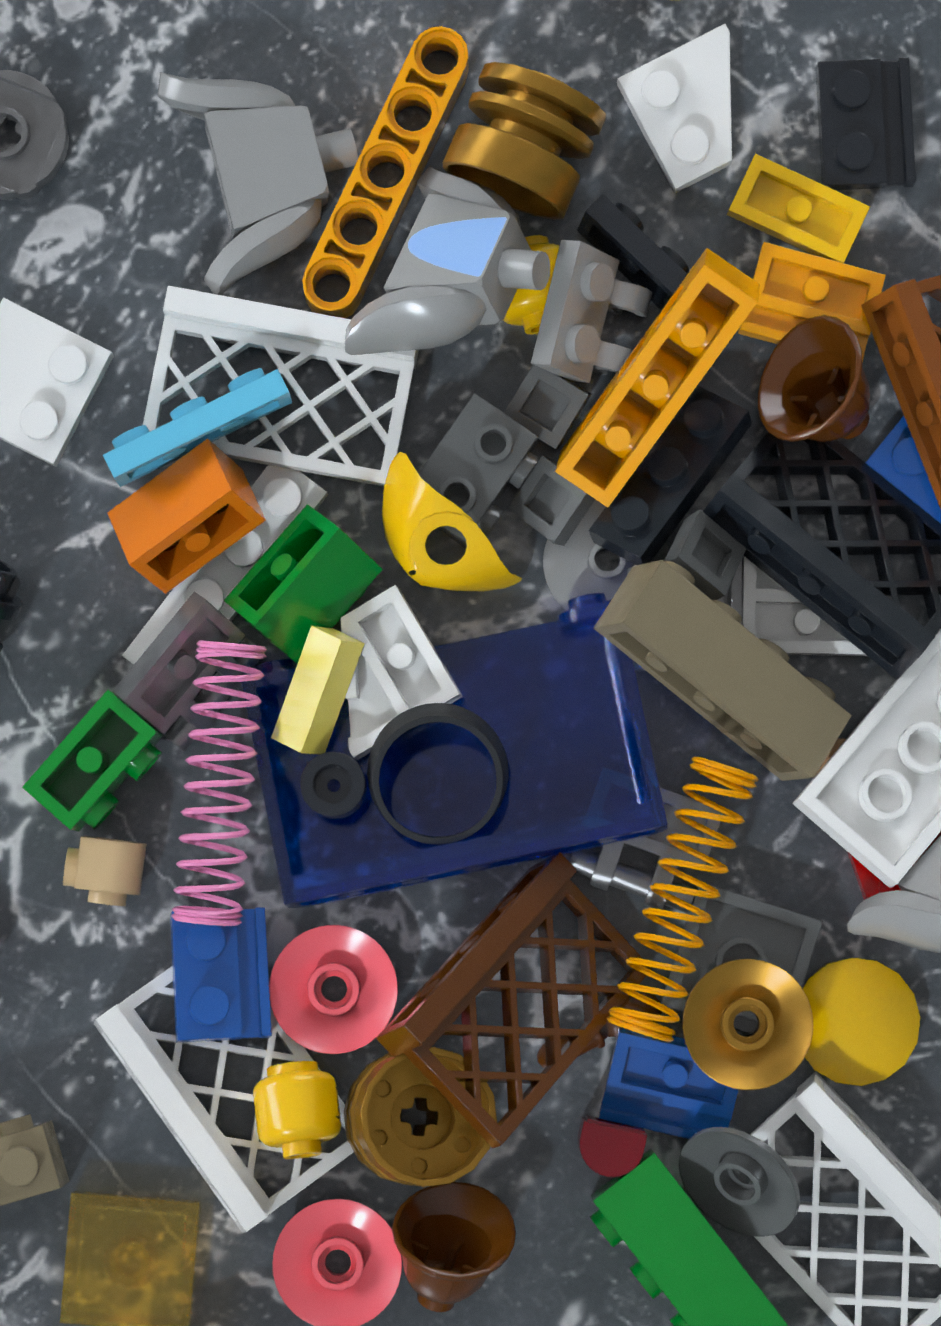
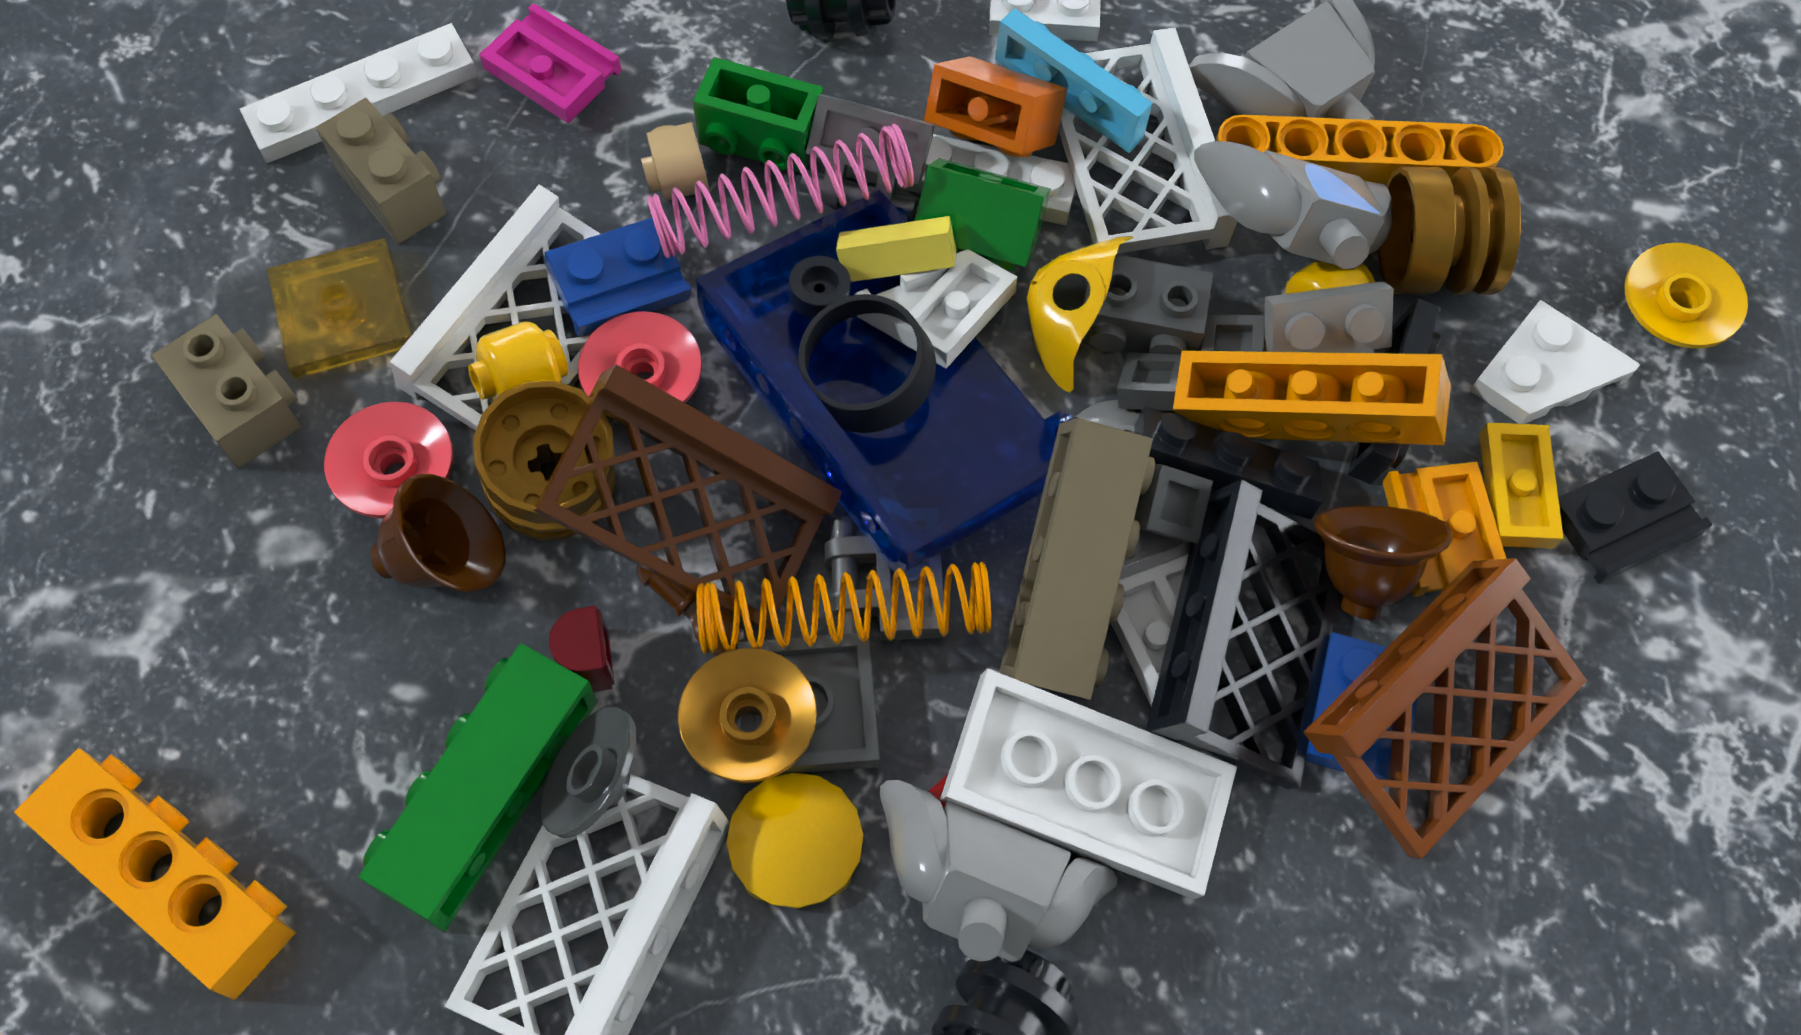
camera: 65 degrees right, 20 degrees down
blue plate [599,1027,739,1139] -> none

